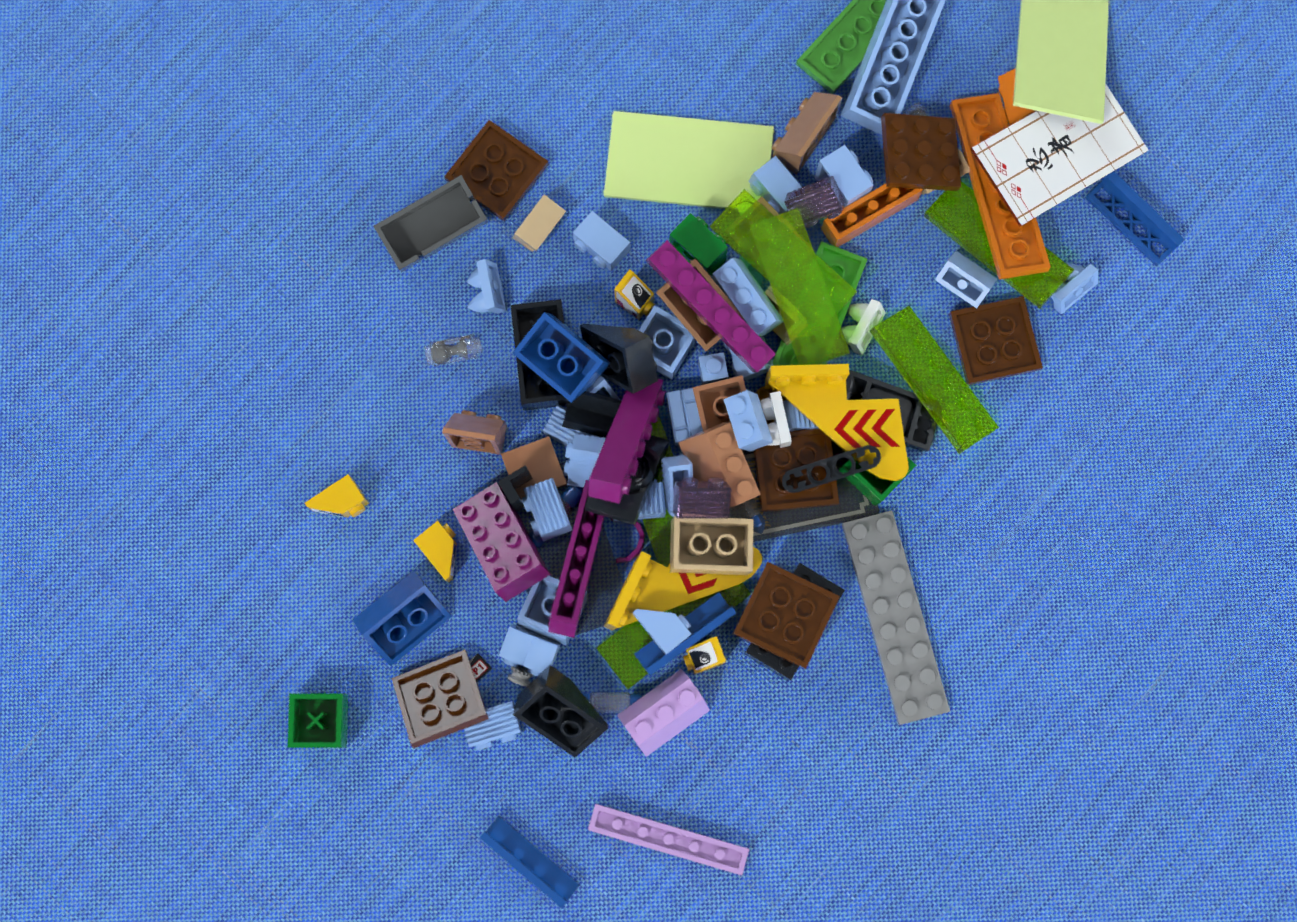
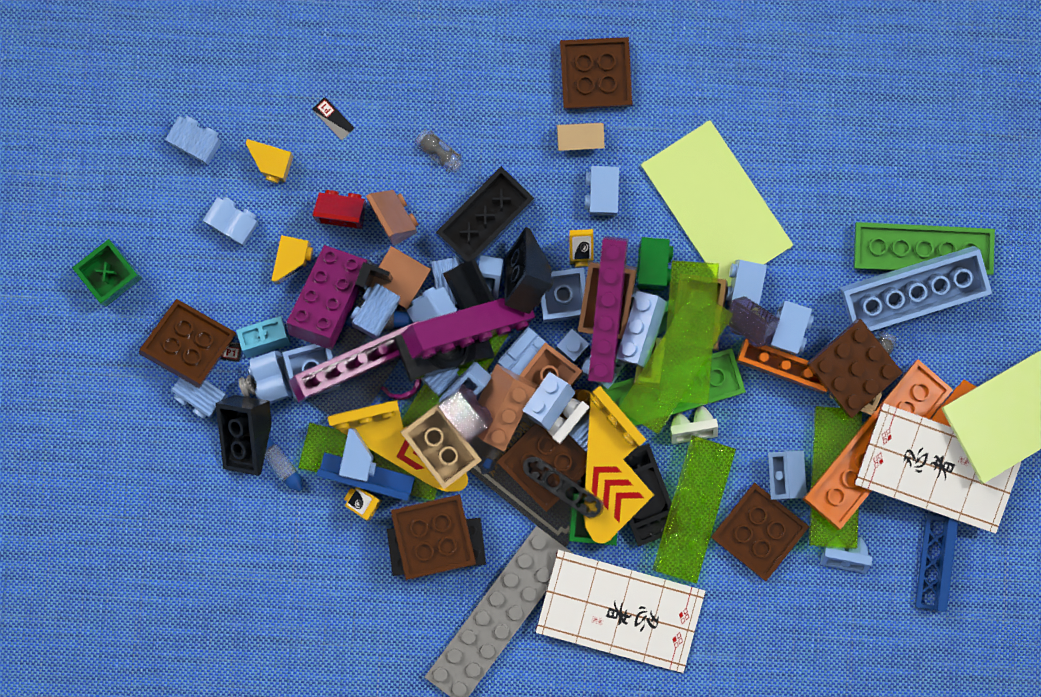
camera: 50 degrees right, 5 degrees up
blue slope [352,570,452,666] -> none
dark grey piece [373,175,488,272] -> none
light blue tile [467,259,506,314] -> none
blue fence [480,816,580,909] -> none
blue slope [513,312,610,403] -> none
lavender plate [588,804,749,875] -> none
lavender slope [617,669,710,757] -> none
medium nougat slope [772,92,842,175] -> none
none -> light blue brick [165,116,221,165]
none -> light blue brick [203,197,258,246]
none -> medium azure hinge [236,316,291,358]
none -> sticker [312,97,354,140]
none -> red slope [313,190,367,229]
none -> white piece [535,550,705,673]

